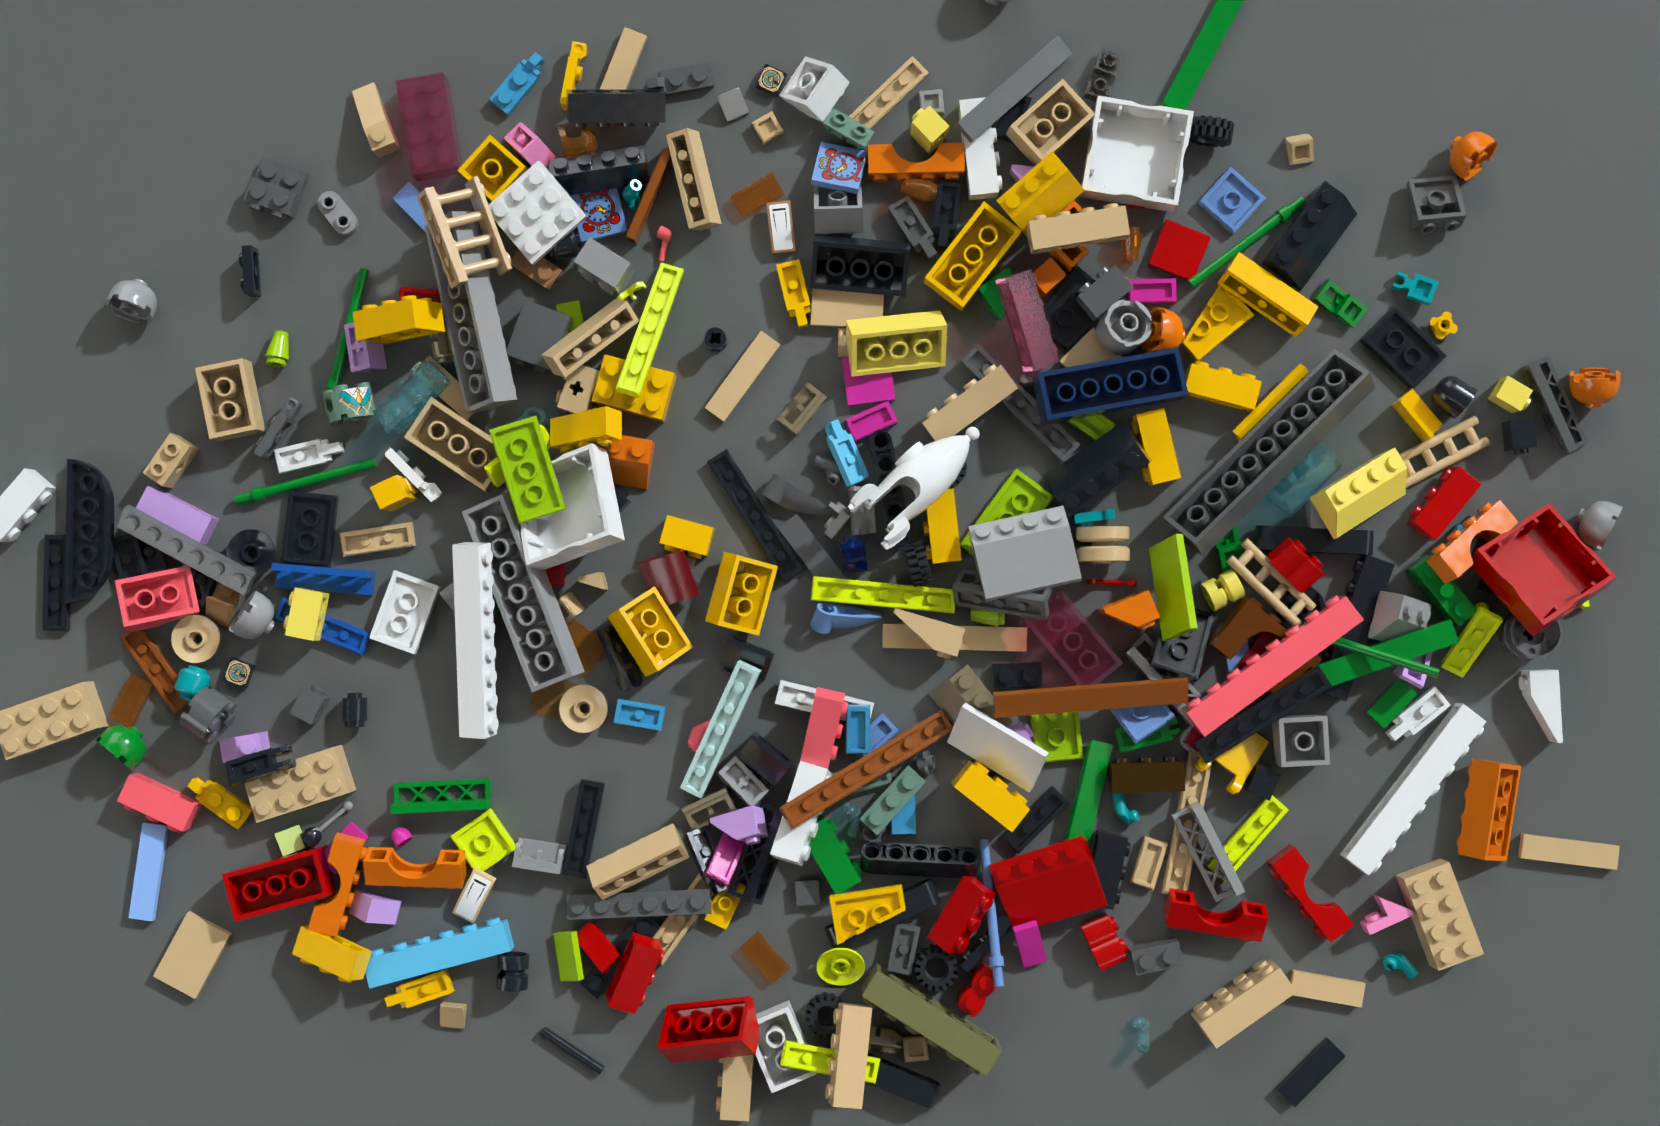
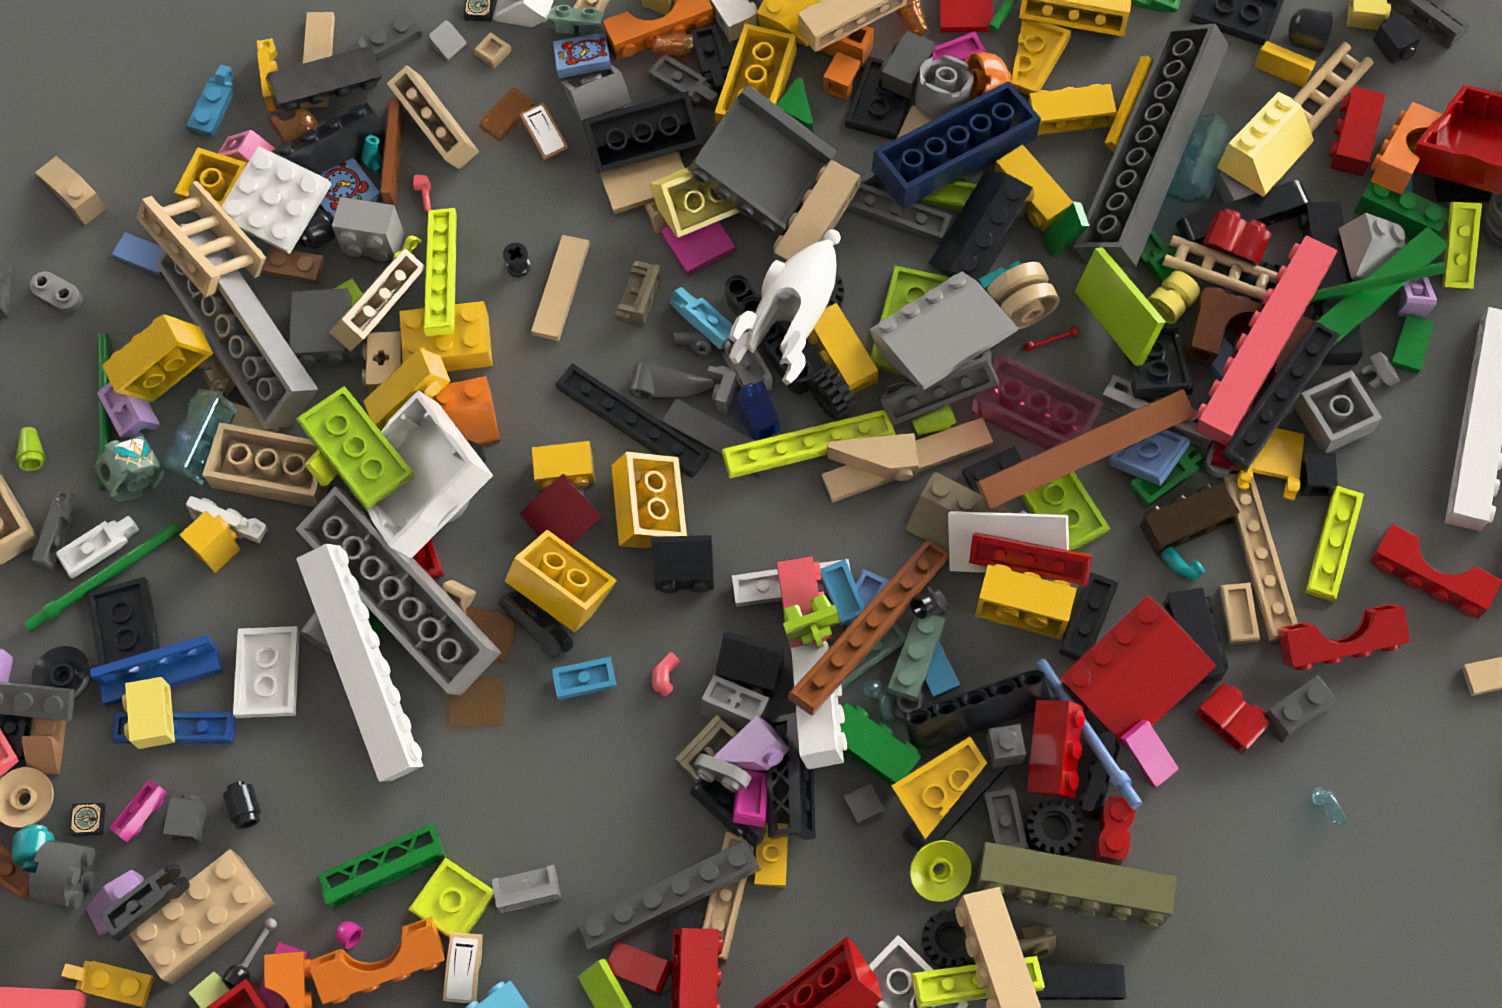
camera: 25 degrees left, 20 degrees down
light grey cylinder [228,590,276,639] -> none
tan tile [340,522,416,557] -> none
clear pink brick [396,73,463,182] -> none
tan dish [559,685,608,733] -> none
black plate [562,778,606,879] -> none
tan slope [578,572,608,590] -> none
tan brick [586,824,690,900] -> none
light aqua plate [680,660,761,798] -> none
clear orange tile [740,931,790,984] -> none
yellow hinge [776,259,811,329] -> none
medium blue piece [810,602,882,634] -> none
dark pink tile [844,401,898,442] -> none
tan tile [902,1034,929,1063] -> none
clear pink brick [995,269,1059,372] -> none
green tile [1064,739,1113,847] -> none
orange slope [1097,590,1160,629] -> none
light grey fence [1171,802,1245,902] -> none
tan brick [1190,959,1297,1049] -> none
white hinge [1385,686,1450,741] -> none
none -> dark pink plate [109,779,167,842]
none -> dark grey panel [687,85,837,235]
none -> light grey plate [693,754,751,792]
none -> lime hips [783,595,840,649]
none -> black hinge [910,593,937,619]
none -> red tile [969,532,1093,586]
none -> flat silver brick [986,724,1026,768]
none -> green tile [1042,202,1090,256]
none -> light grey tile [1362,352,1400,388]

